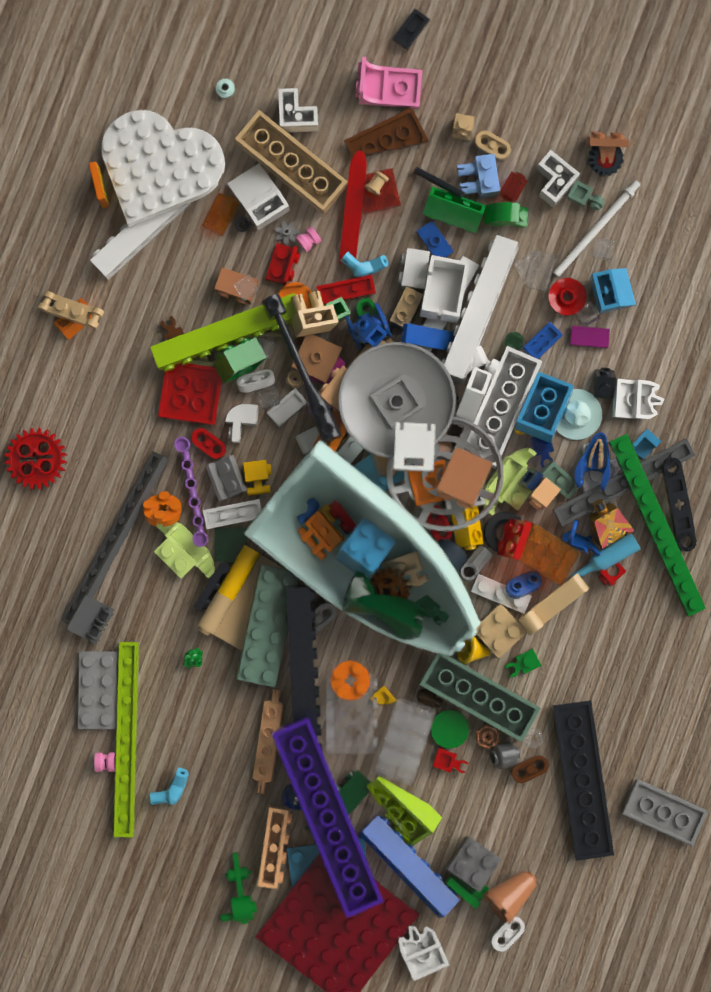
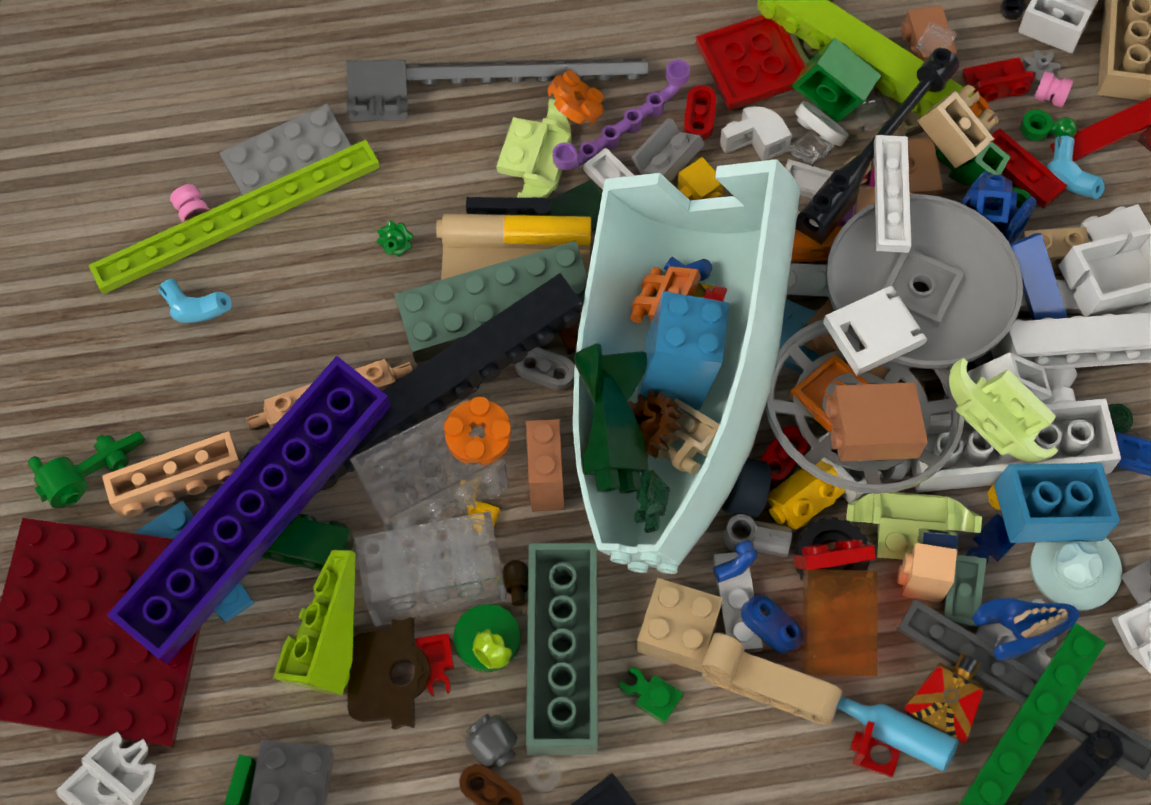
camera: 65 degrees right, 20 degrees down
brick [358,815,460,918] -> none
yellow hat [457,636,490,664] -> none
nougat plate [476,724,500,749] -> none
blue piece [561,520,601,556] -> none
dark azure panel [632,429,661,459] -> none
none -> dark brown piece [348,617,431,730]
none -> lime plate [473,629,512,669]
none -> nougat brick [526,419,565,512]
none -> blue arm [713,540,757,583]
none -> white plate [874,135,911,253]
none -> yellowish green plate [949,358,1058,462]
none -> green plate [1020,109,1077,141]

